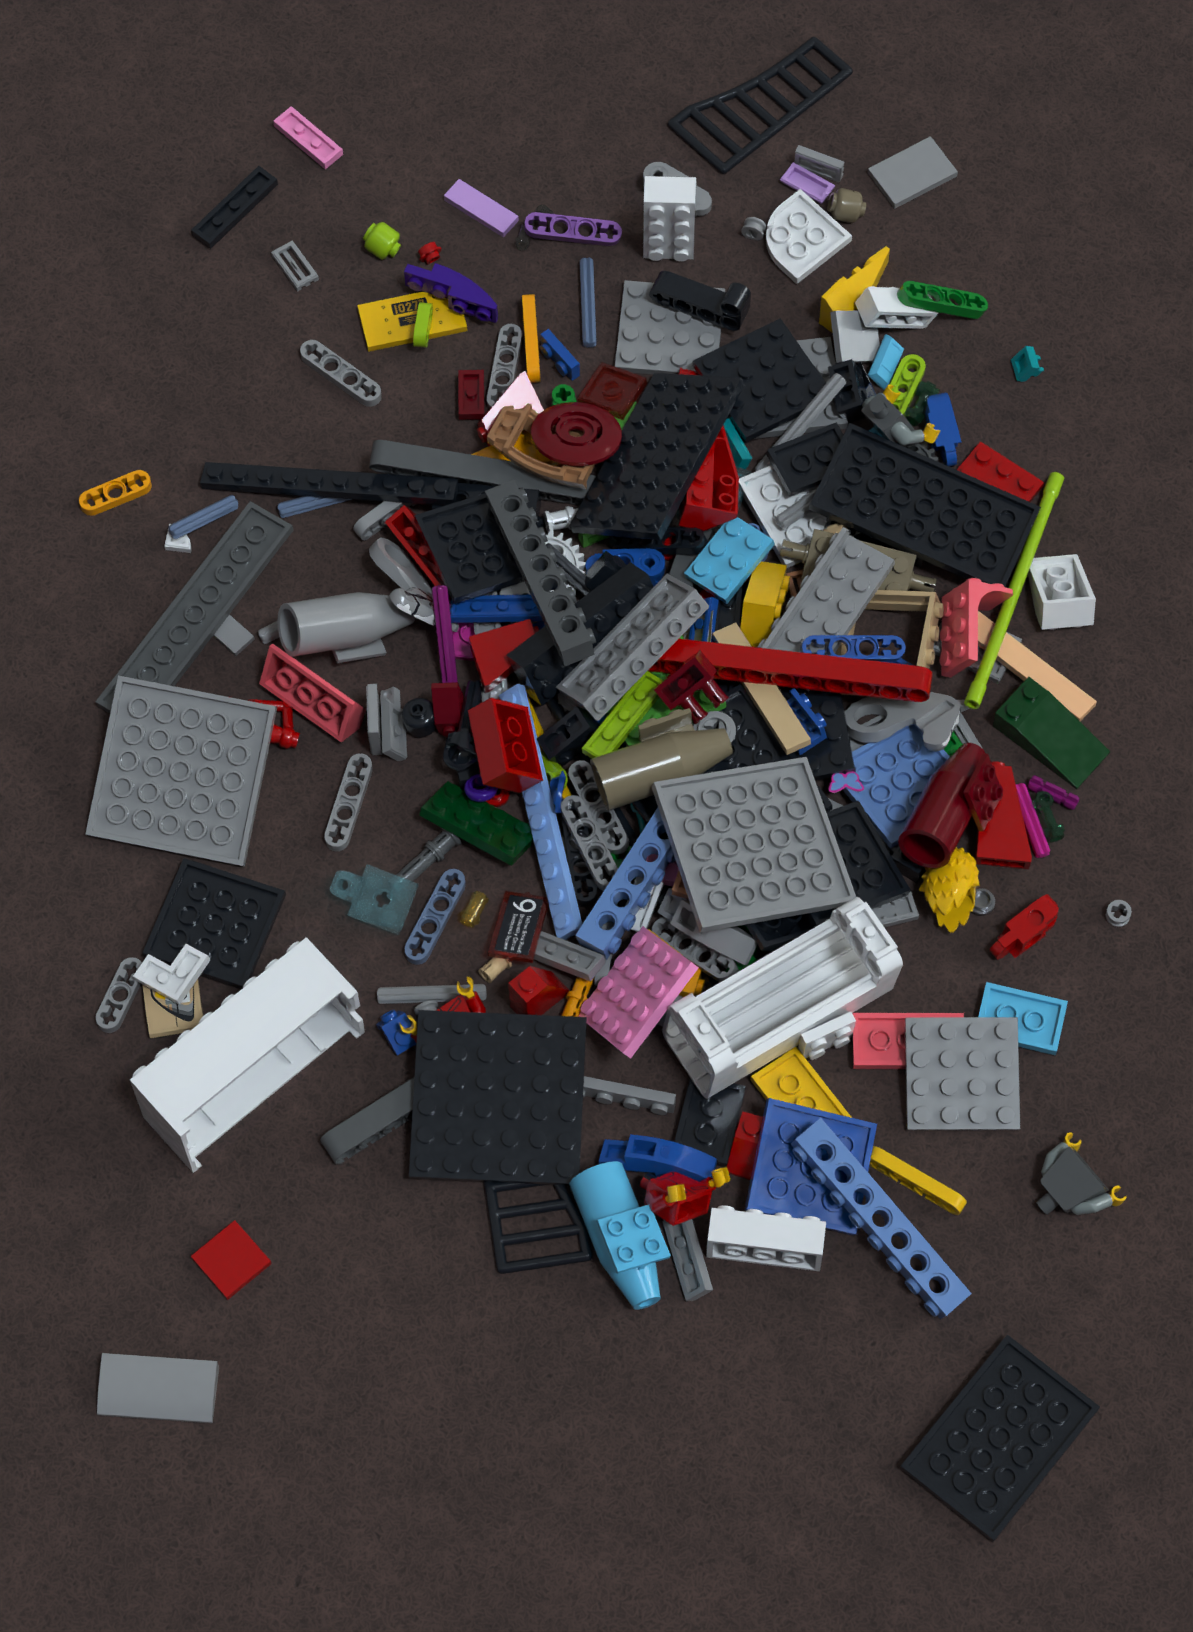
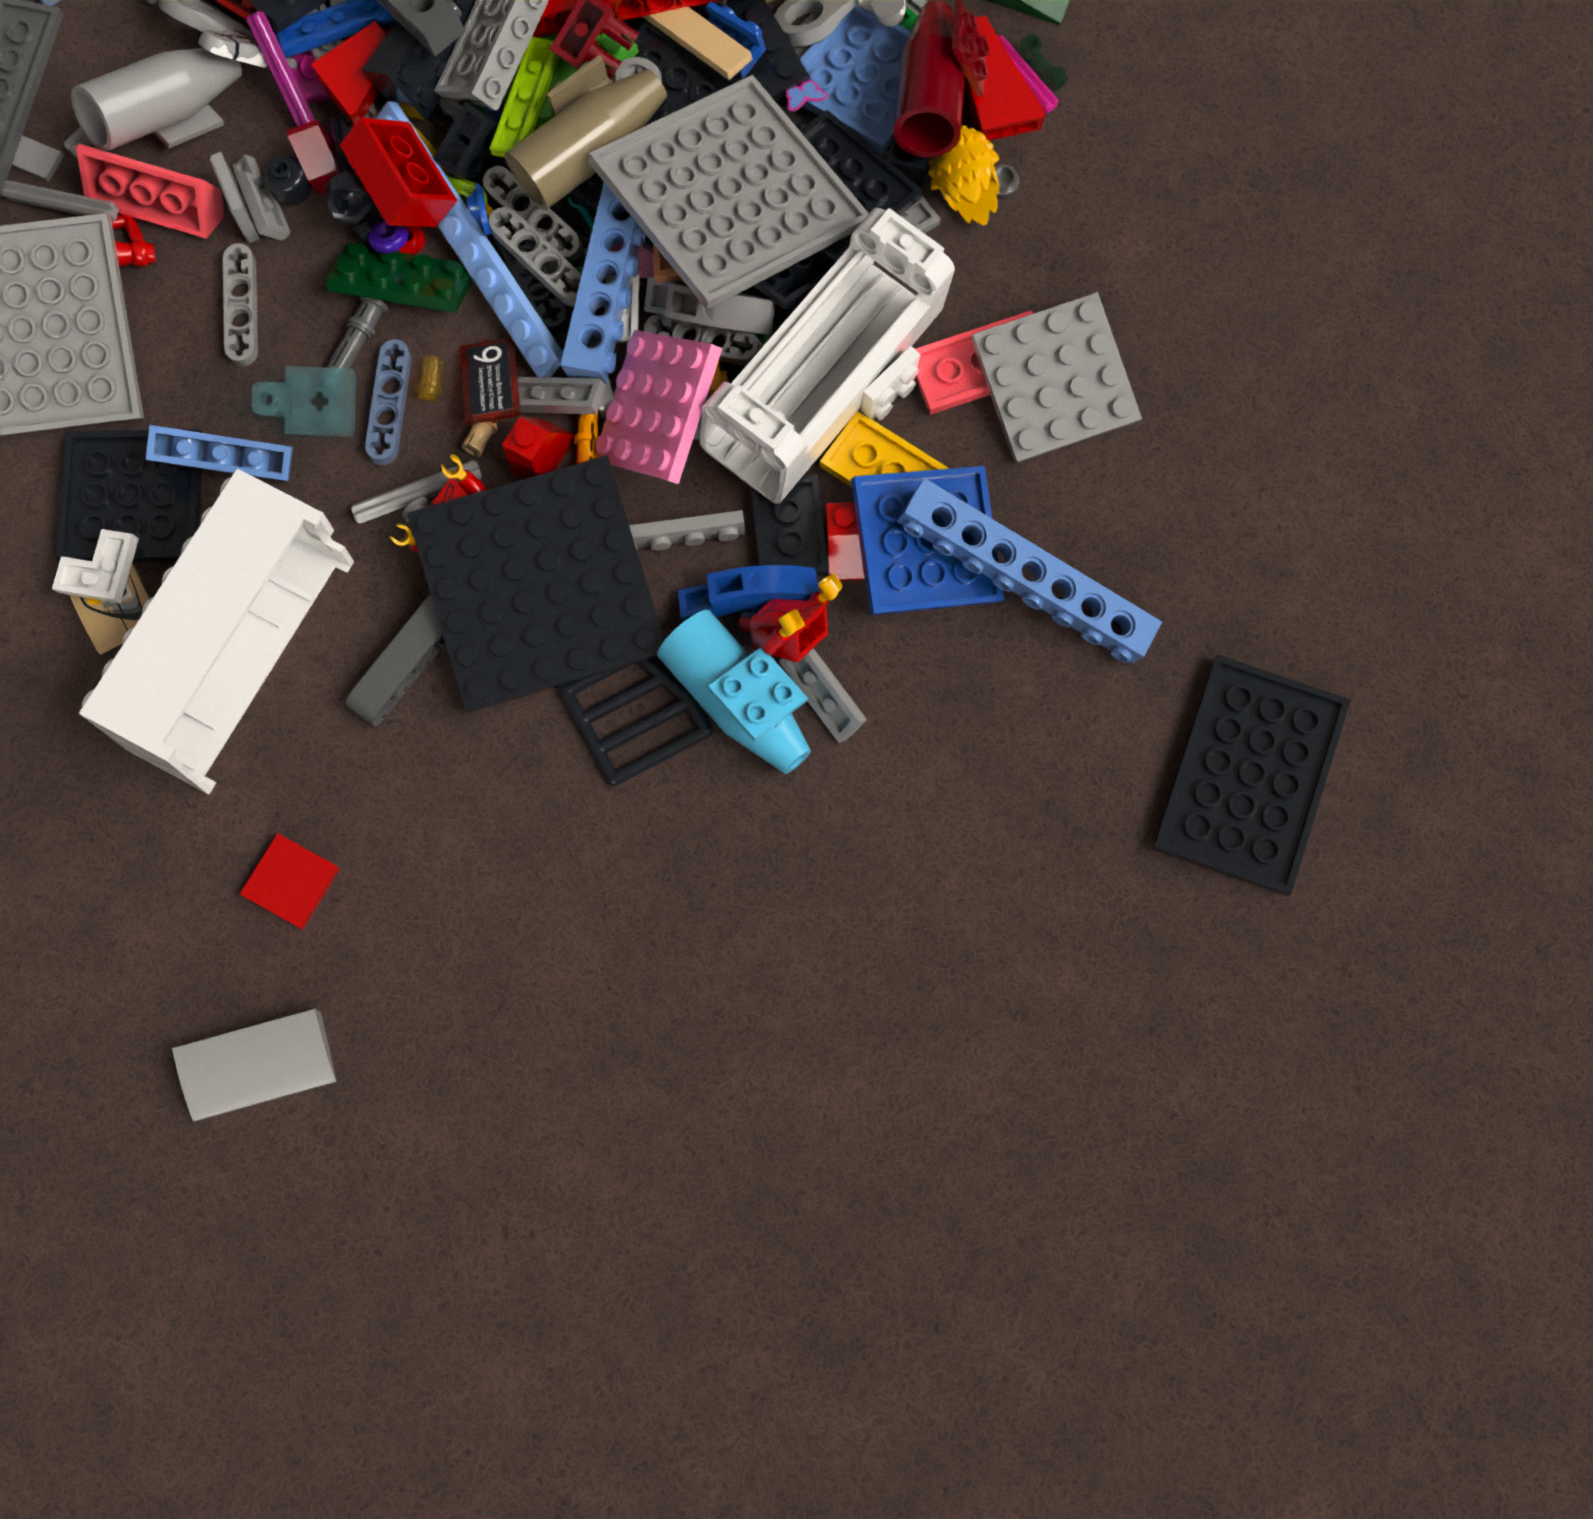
camera: 20 degrees left, 10 degrees up
light grey beam [96,957,142,1033] -> none
blue bracket [376,1009,417,1055] -> none
white brick [706,1206,826,1271] -> none
yellow beam [869,1146,967,1215] -> none
medium azure plate [978,982,1068,1055] -> none
red piece [990,894,1059,960] -> none
magenta axle [1028,775,1079,810] -> none
dark grey torso [1036,1132,1127,1215] -> none
light grey bush [1105,900,1132,927] -> none
none -> light grey axle [1,180,119,222]
none -> medium blue brick [146,425,293,482]

